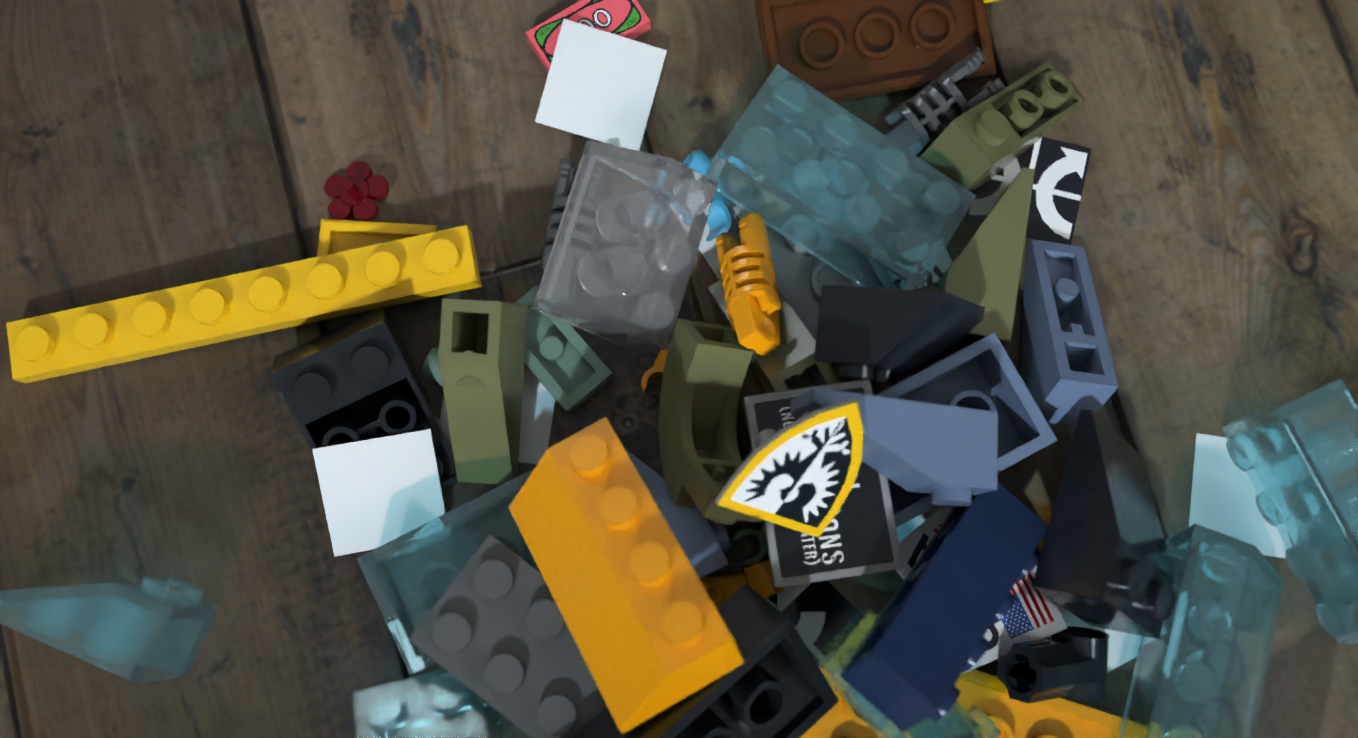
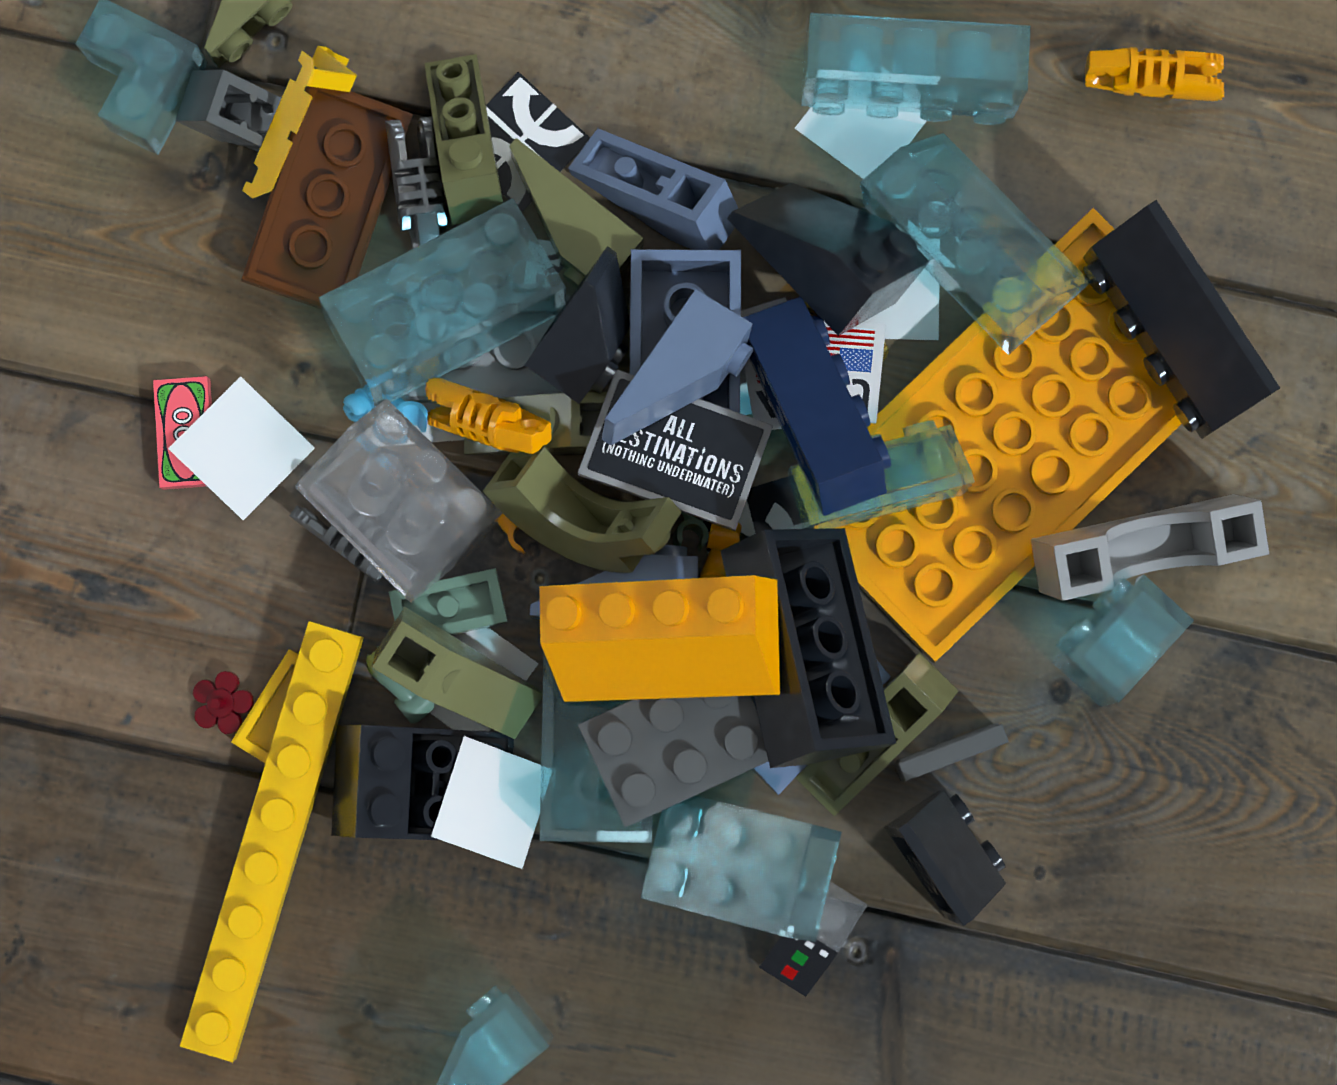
camera: 60 degrees left, 5 degrees up
shield [715,398,864,538] -> none
black piece [997,626,1109,704] -> none

